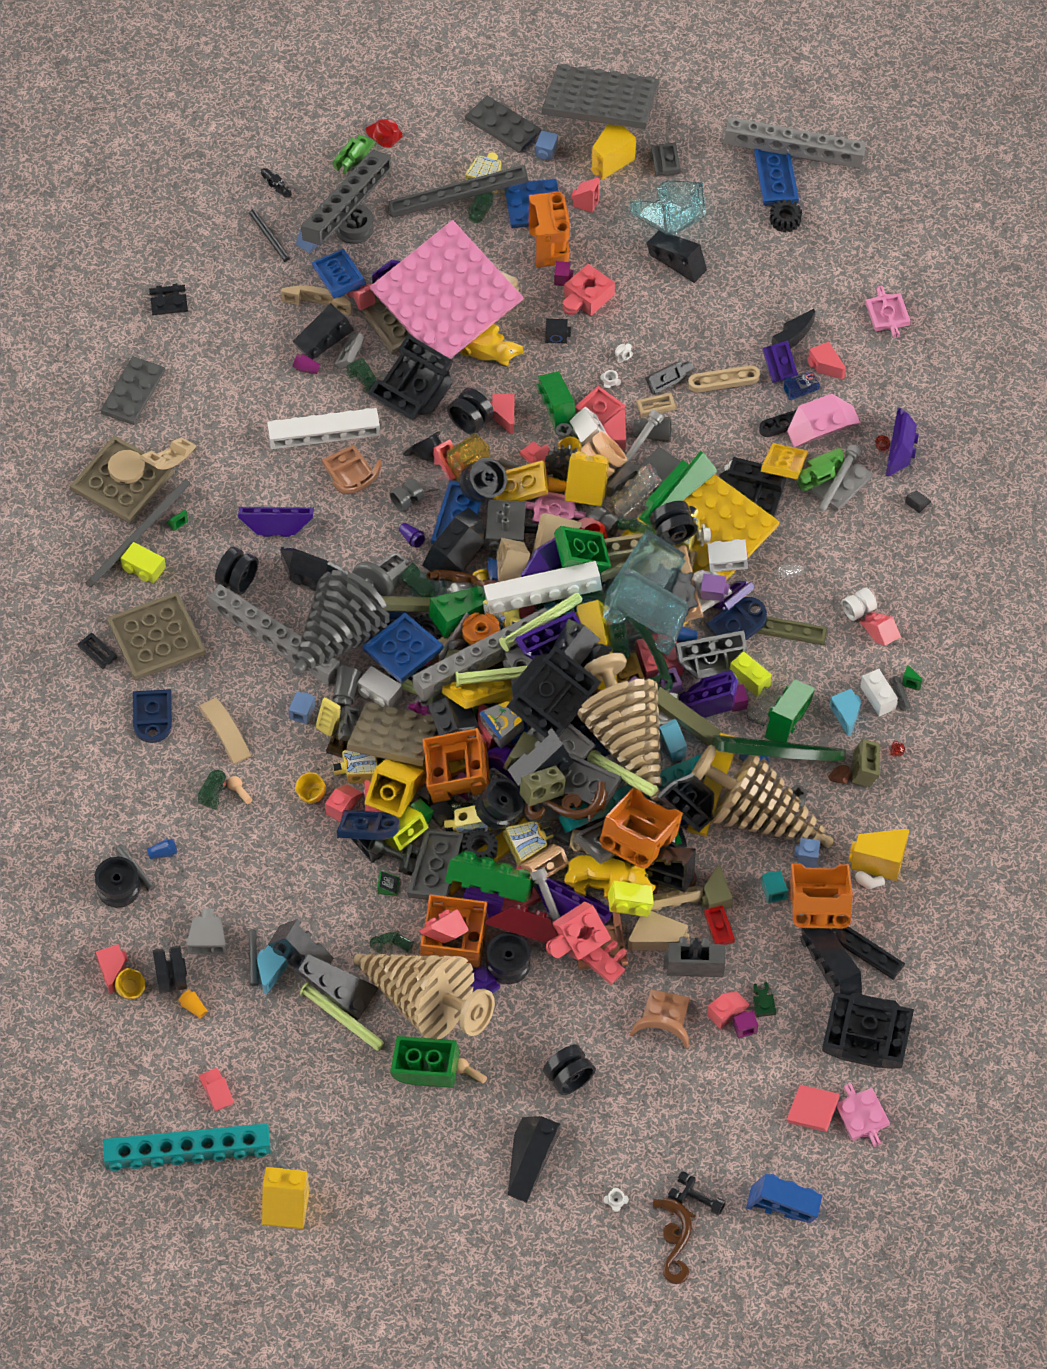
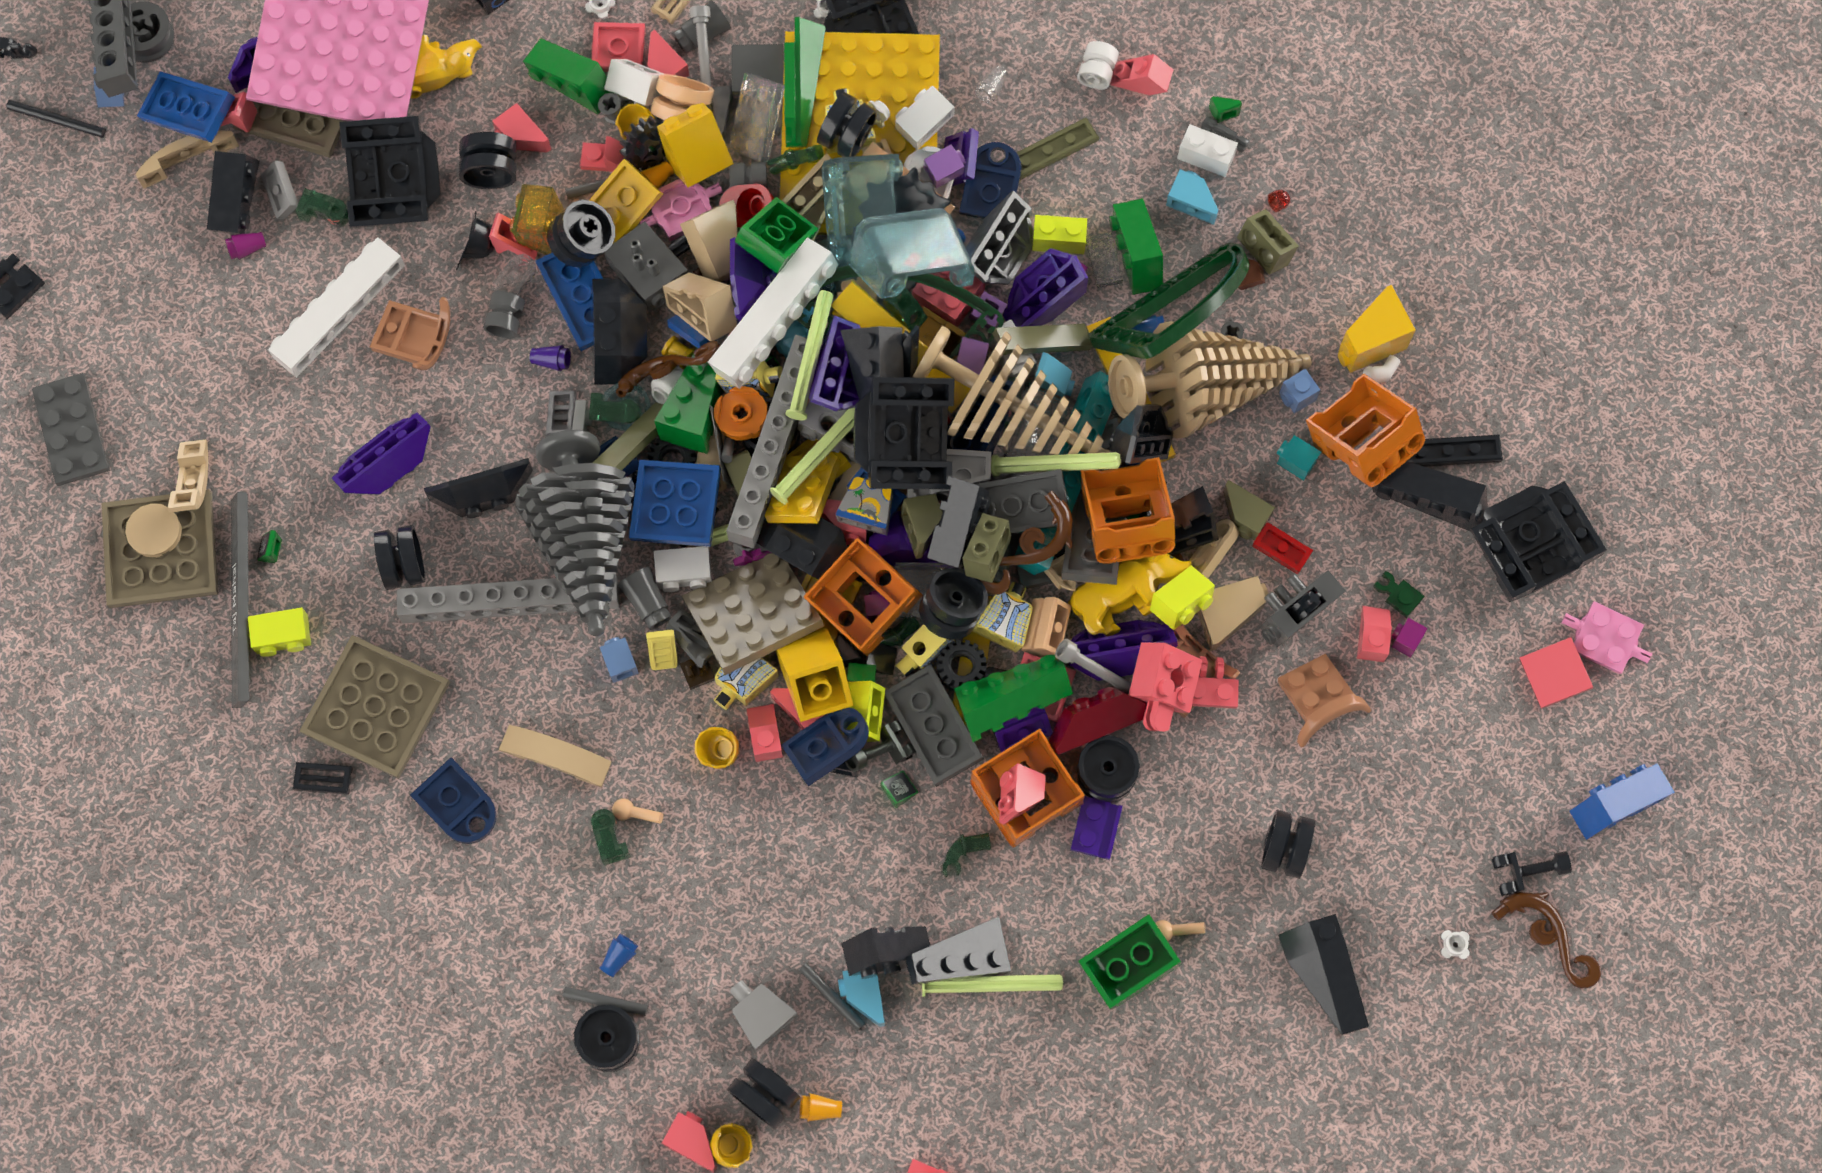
camera: 40 degrees left, 15 degrees up
tan plant [353,953,495,1039] -> none

